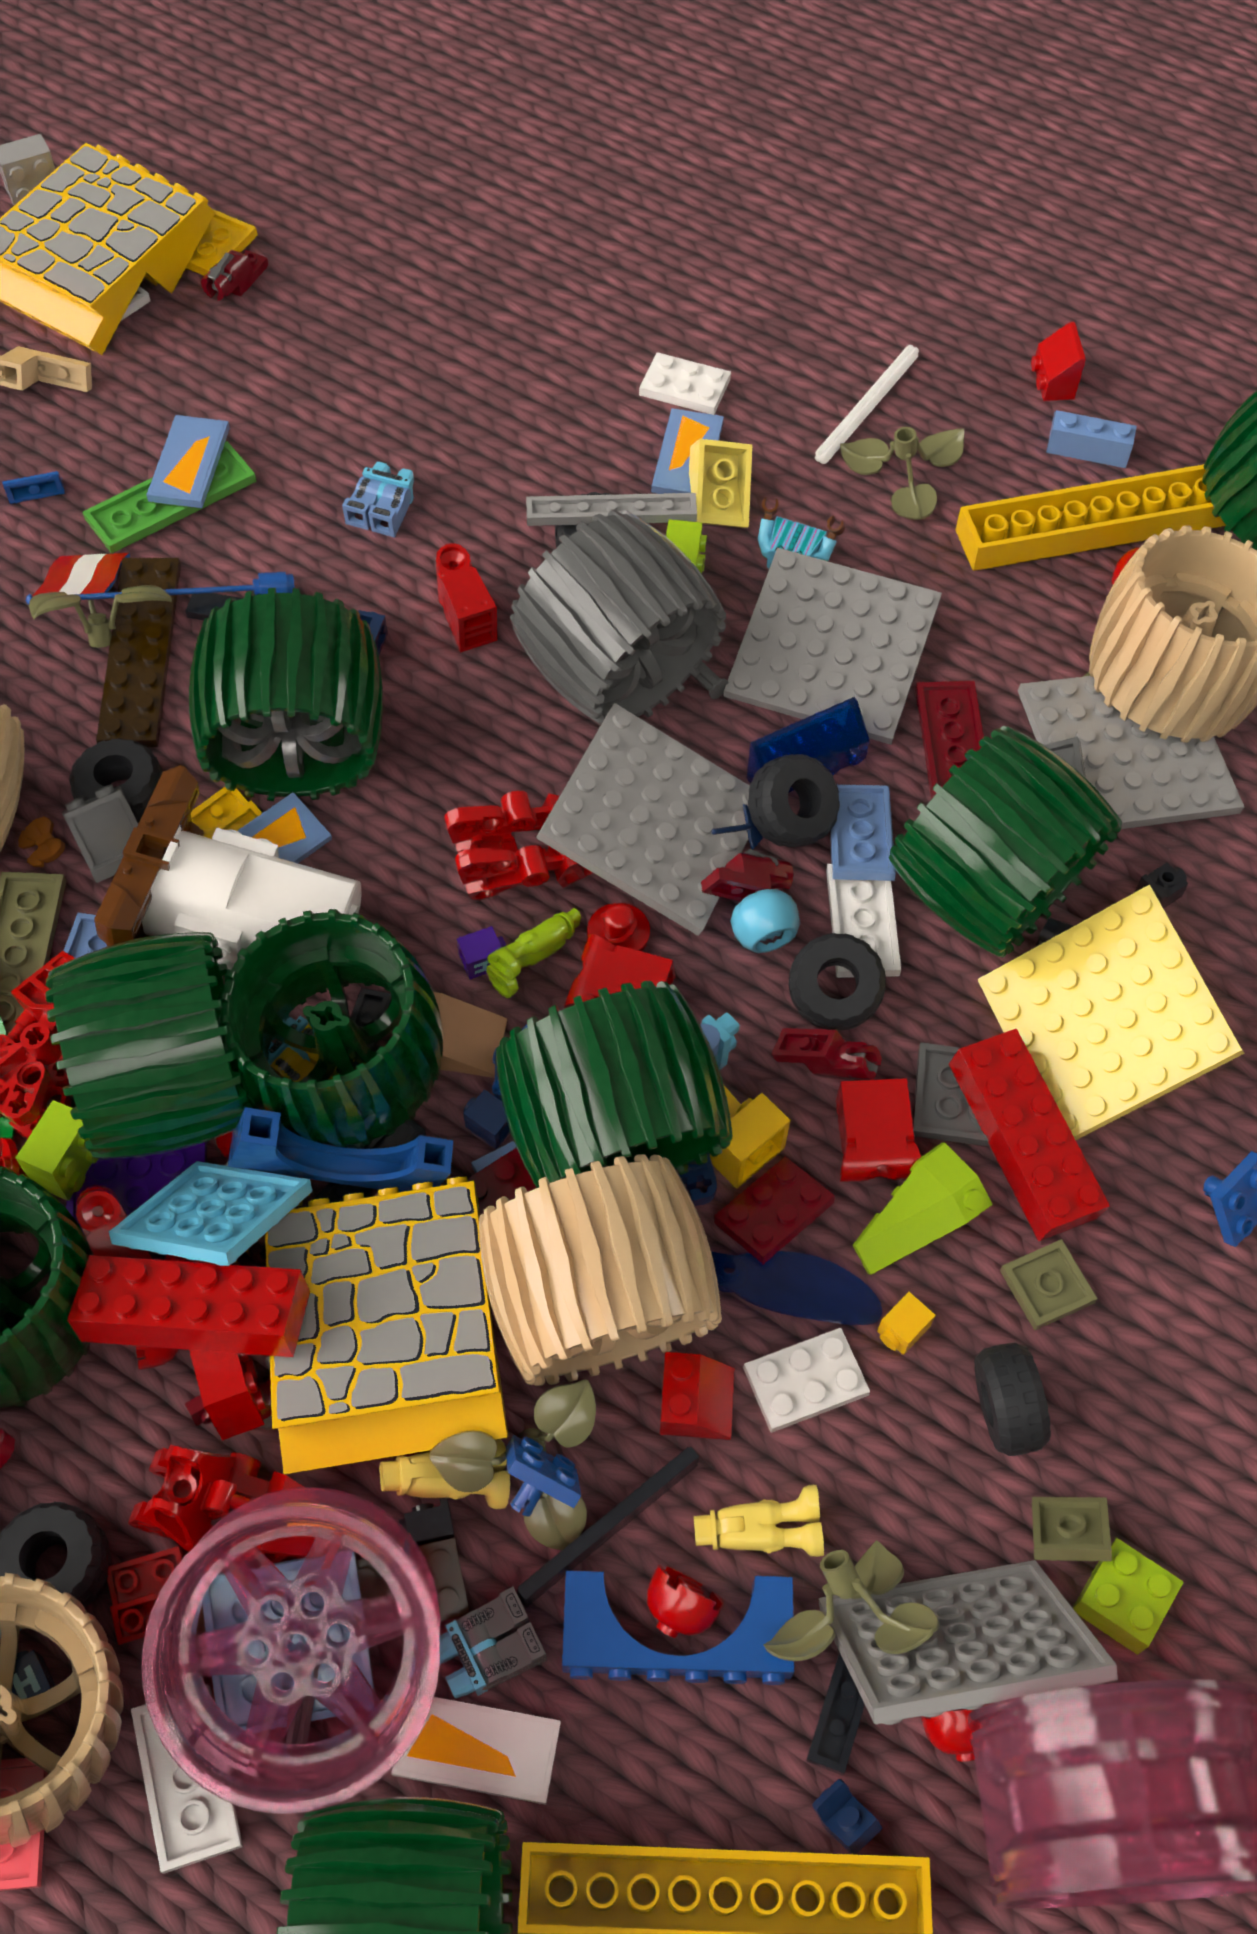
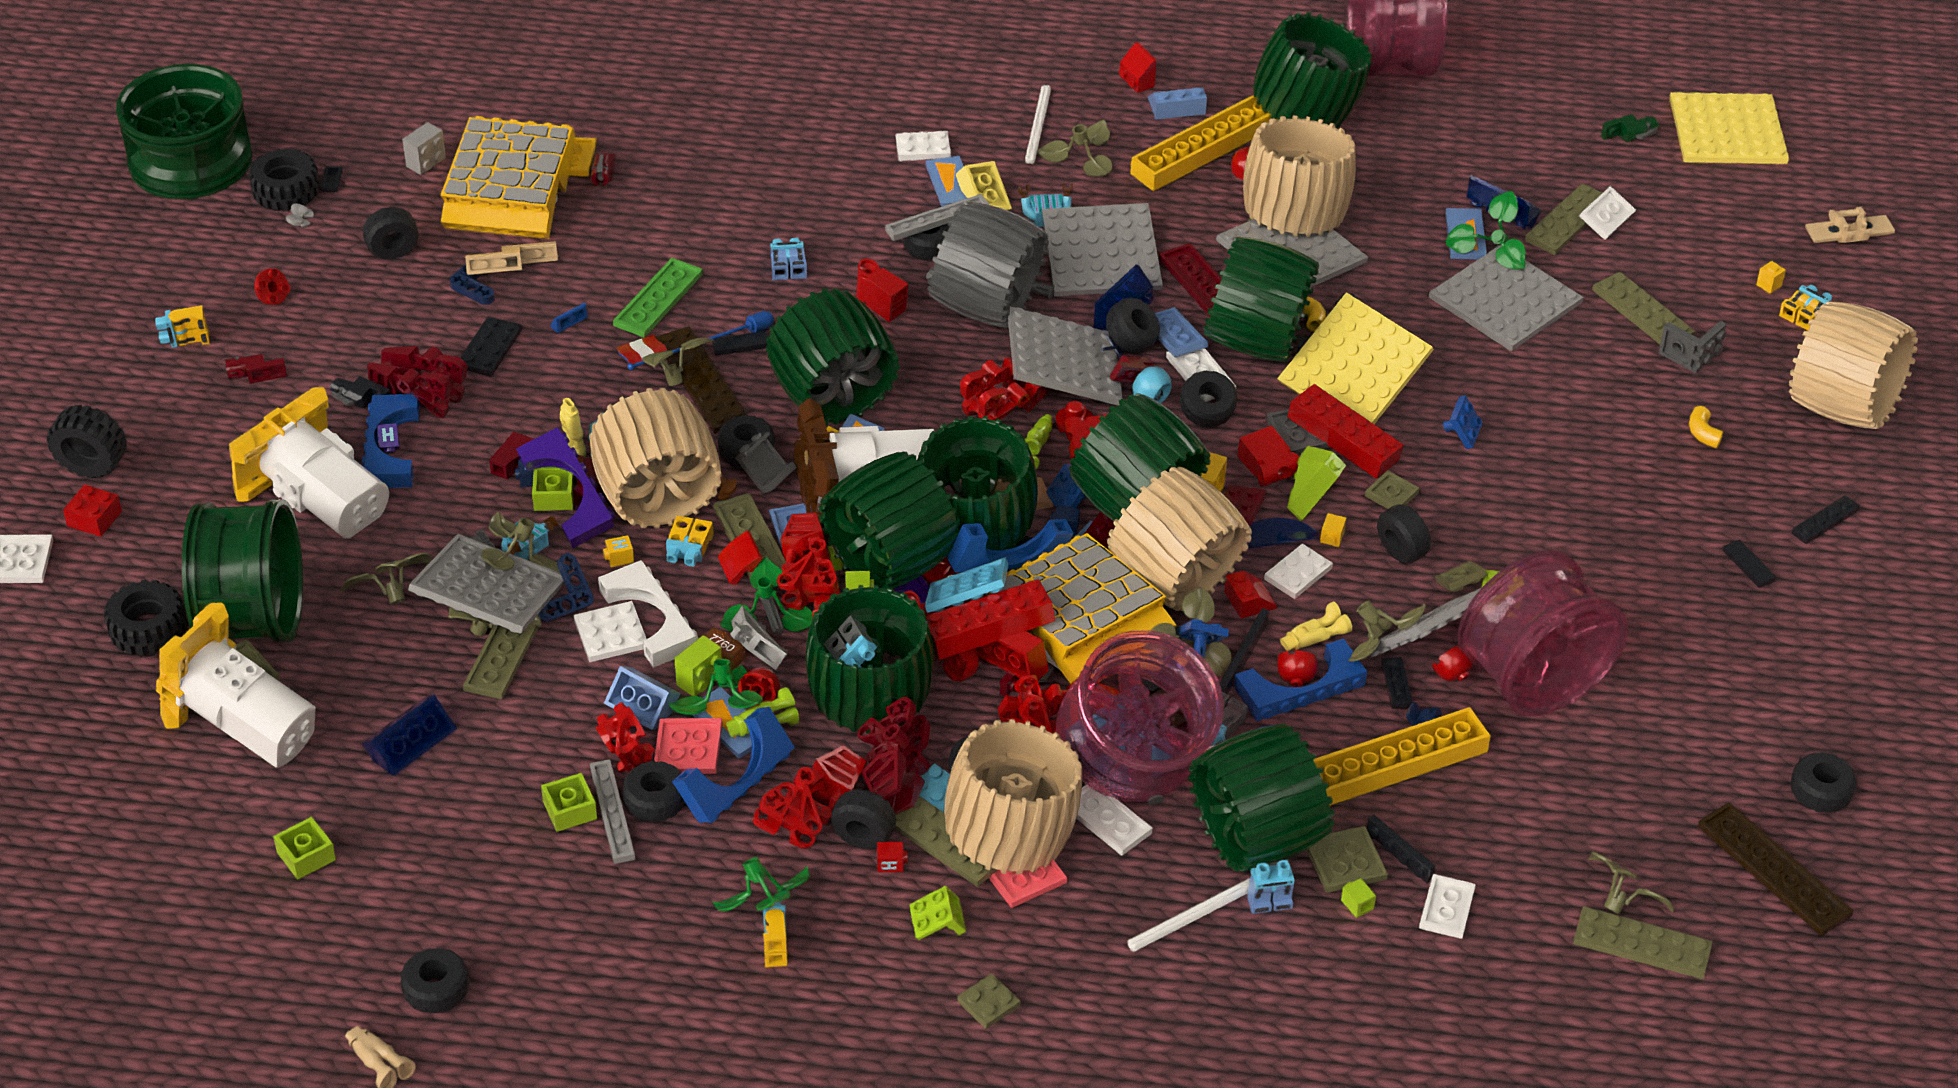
camera: 25 degrees left, 15 degrees down
medium blue tile [147,415,230,508] -> none
dark red plate [771,1028,882,1080] -> none
none -> yellow cylinder [1302,297,1326,332]

